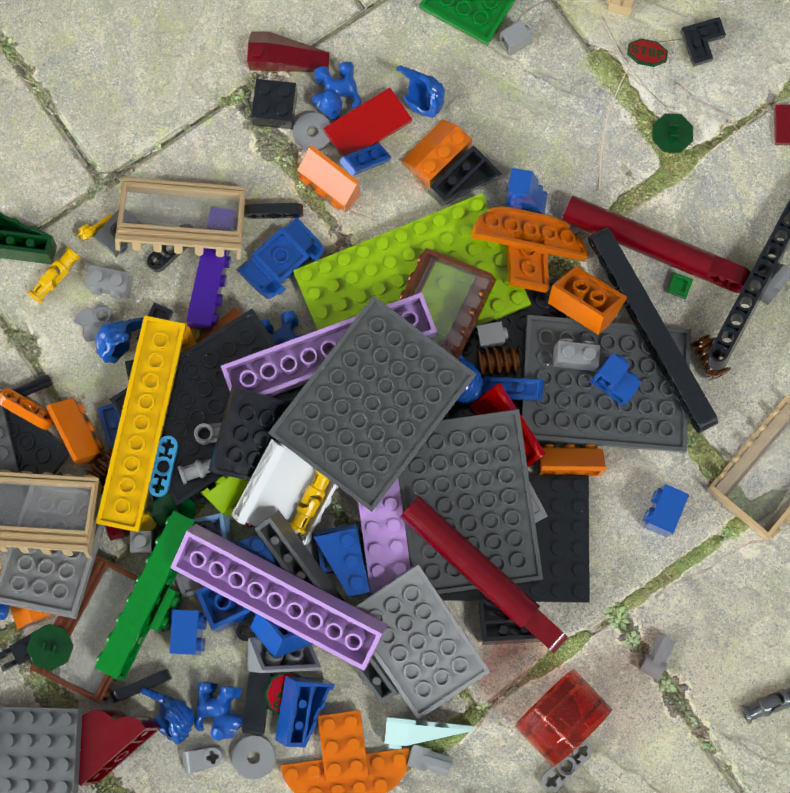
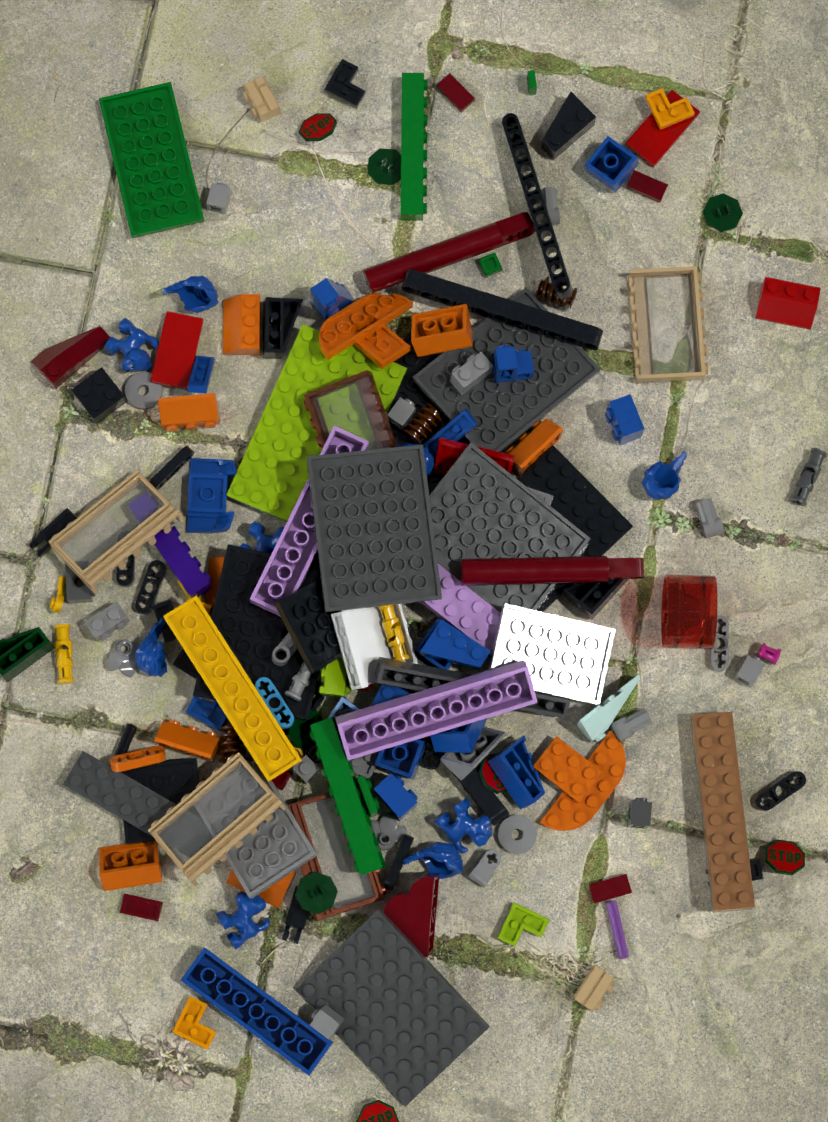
camera: 50 degrees left, 0 degrees up
none -> black hinge [29,508,77,558]
none -> black beam [135,560,166,615]
none -> light grey plate [370,813,406,850]
none -> green brick [401,73,428,221]
none -> blue hair [642,451,687,500]

